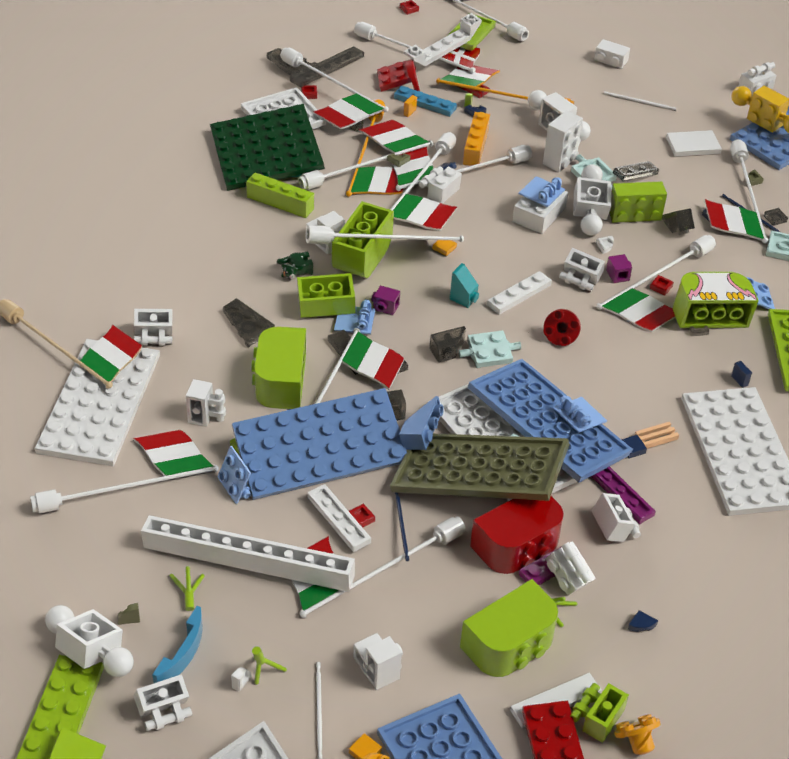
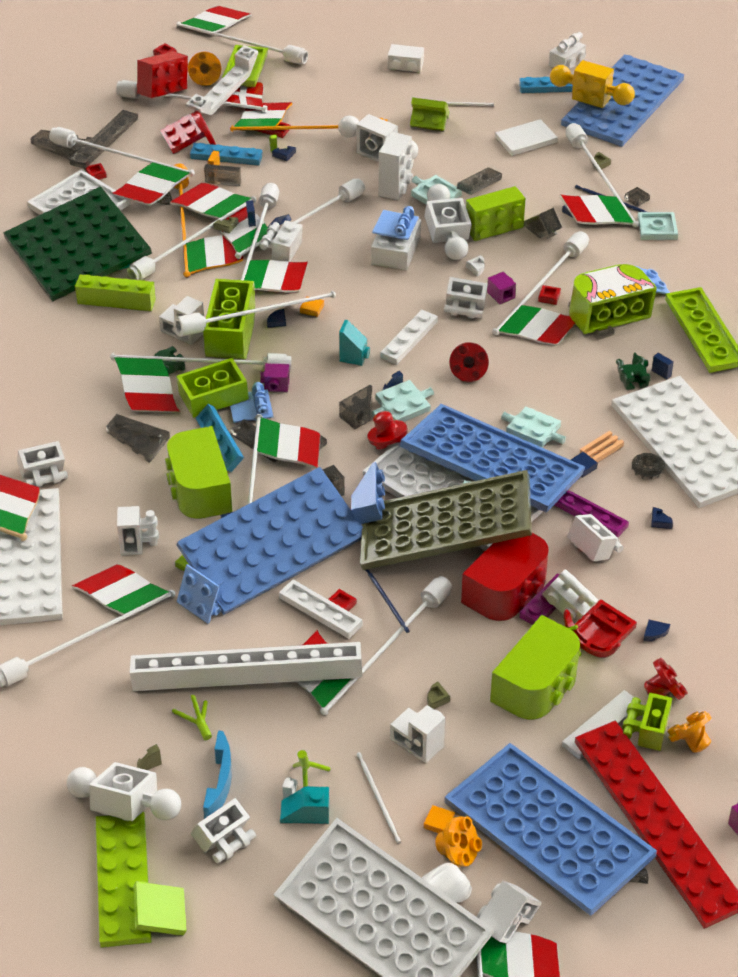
camera: 15 degrees left, 0 degrees up
light orange brick [463,112,490,166] -> none
light blue hinge [553,395,607,433] -> none
none -> flag [110,353,291,413]
none -> red brick [137,51,188,98]
none -> light orange plate [188,51,222,86]
none -> dark azure plate [196,404,244,472]
none -> clear smoke tile [204,164,241,186]
none -> dark blue tile [246,200,256,227]
none -> dark blue tile [267,309,286,328]
none -> teal slope [280,786,330,824]
none -> red plate [367,411,408,450]
none -> dark blue tile [382,370,403,391]
none -> lime bracket [410,97,450,131]
none -> olive tile [427,681,450,709]
none -> light aqua plate [501,406,566,447]
none -> dark azure plate [519,76,573,93]
none -> red piece [564,599,637,658]
none -> dark green animal [616,352,650,390]
none -> clear smoke gear [631,453,665,479]
none -> red plate [644,657,688,700]
none -> dark blue tile [651,507,673,529]

